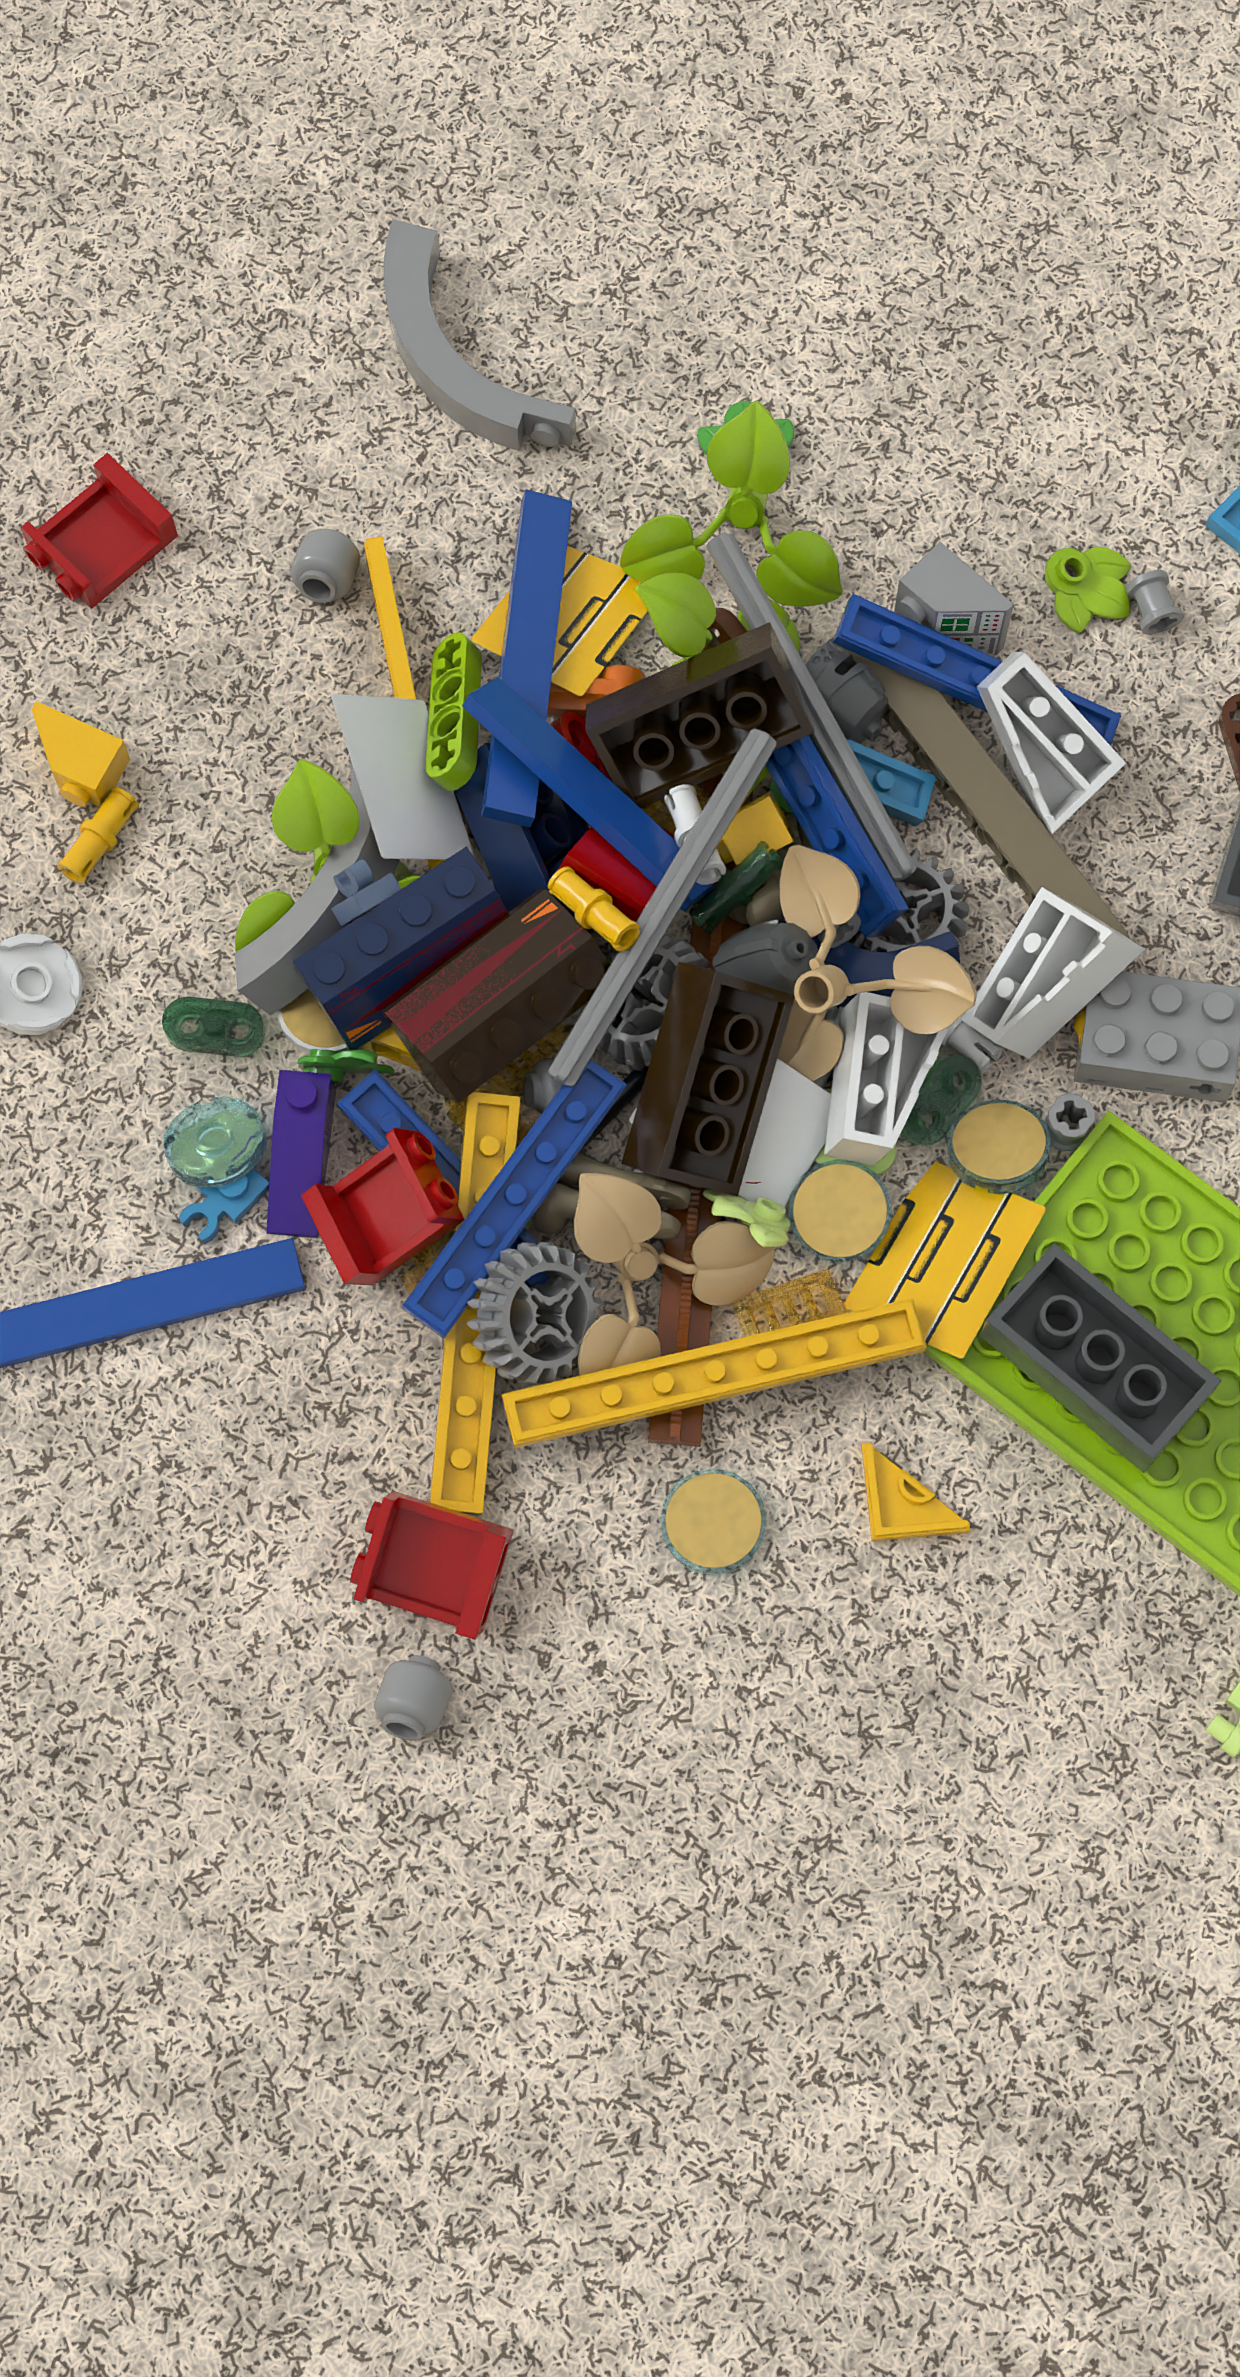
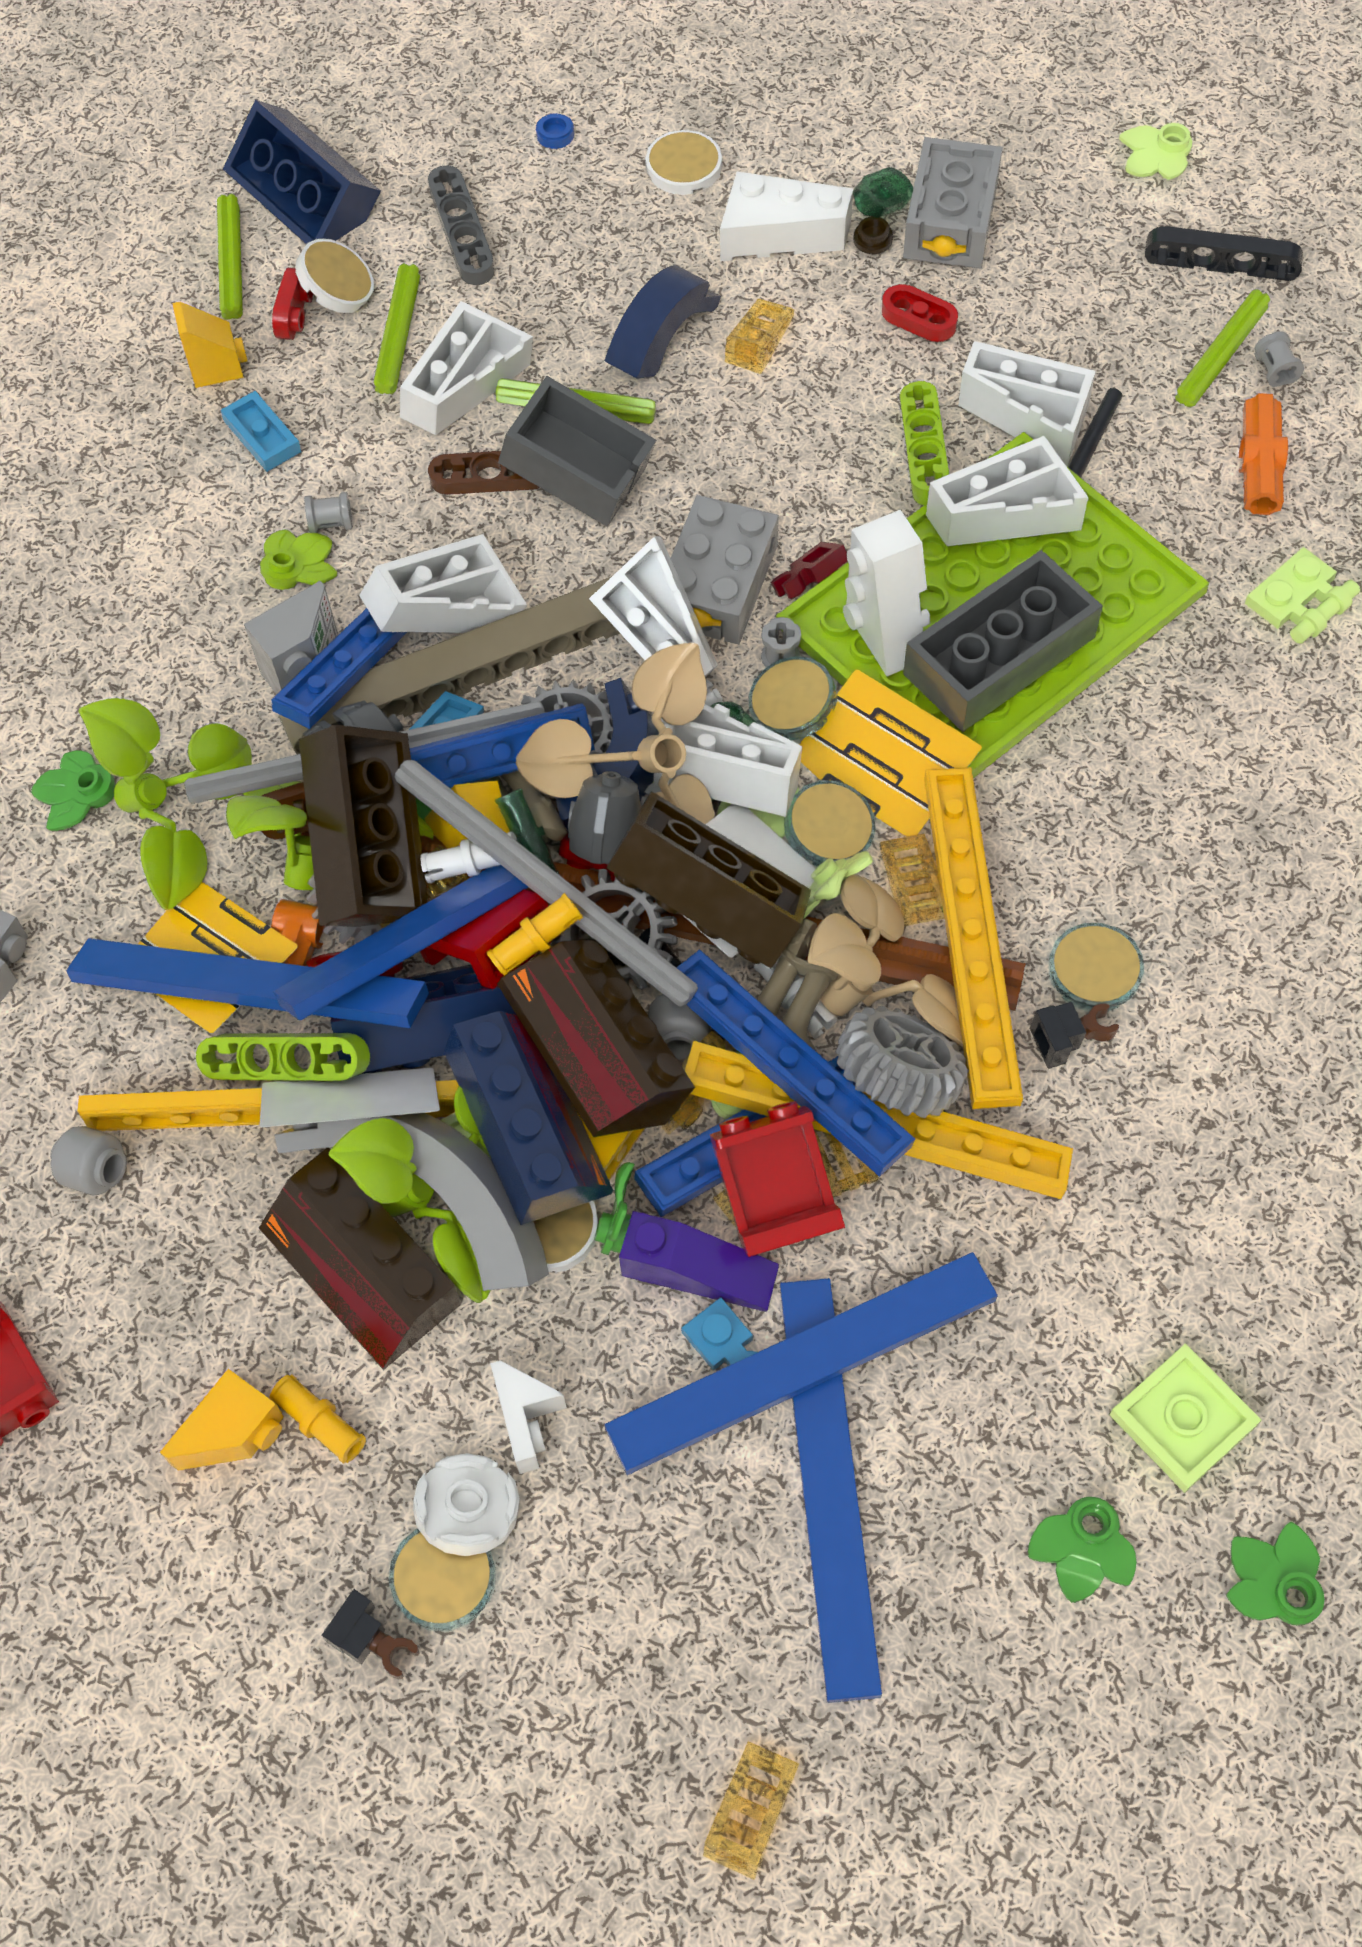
camera: 80 degrees left, 10 degrees down
clear green plate [162,997,265,1057] -> none
clear light blue tile [163,1096,266,1188] -> none
sand blue tile [331,859,401,926] -> none
red panel [350,1491,514,1640] -> none
light grey head [374,1655,452,1741] -> none
yellow tile [861,1442,970,1542] -> none
none -> dark brown slope [259,1148,461,1370]
none -> white slope [490,1361,567,1474]
none -> blue tile [604,1252,998,1476]
none -> dark red plate [770,541,848,600]
none -> white wedge [843,510,930,676]
none -> bright green plate [1028,1497,1137,1603]
none -> black piece [1029,1002,1119,1069]
none -> yellowish green plate [1110,1343,1261,1493]
none -> bright green plate [1226,1522,1325,1626]

